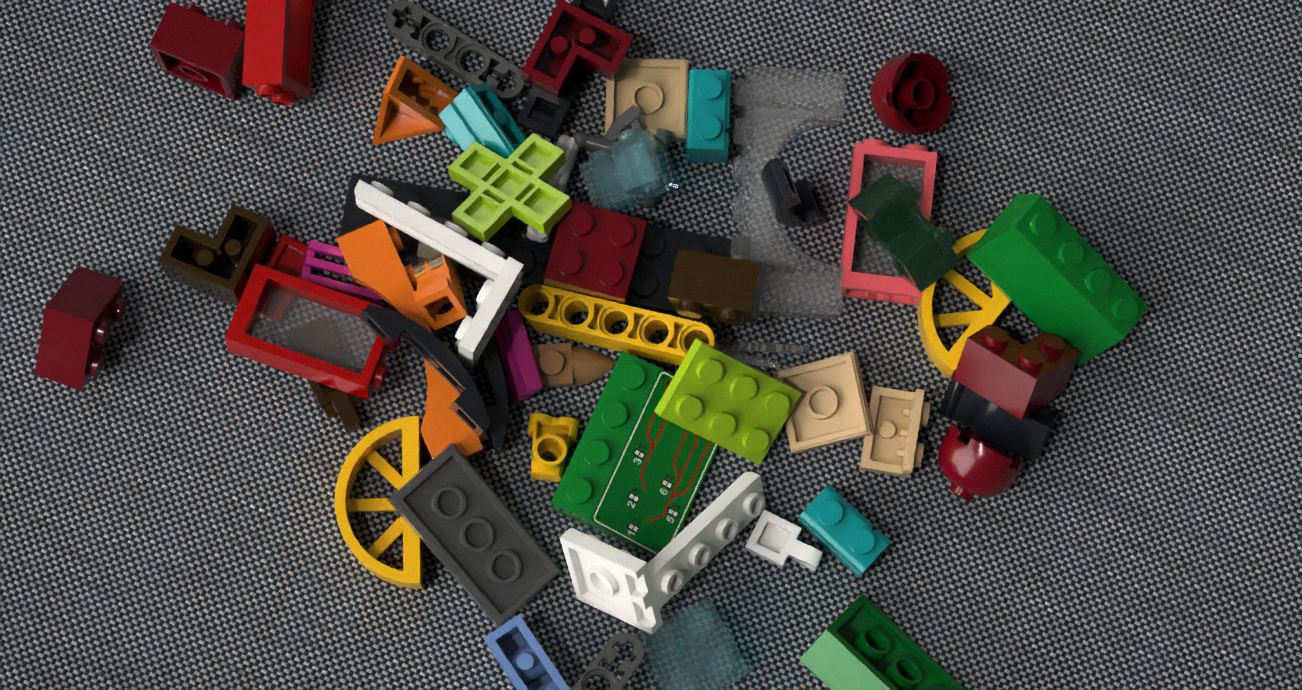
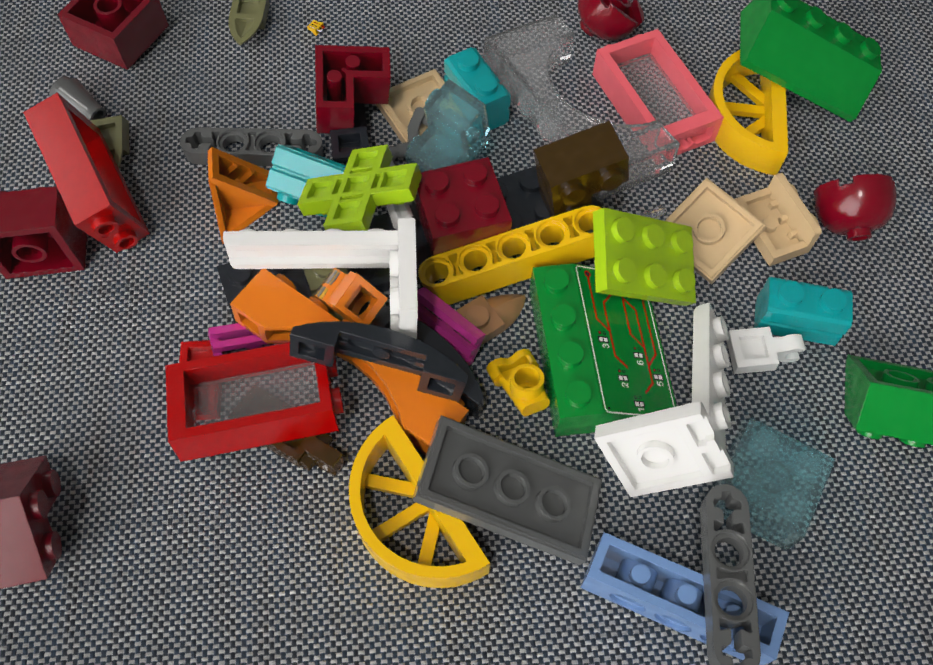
camera: 30 degrees left, 15 degrees down
dark brown brick [158,204,278,306] -> none
black slope [761,157,828,227] -> none
clear green brick [848,172,961,292] -> none
black piece [938,375,1058,462] -> none
dark red brick [953,324,1079,421] -> none

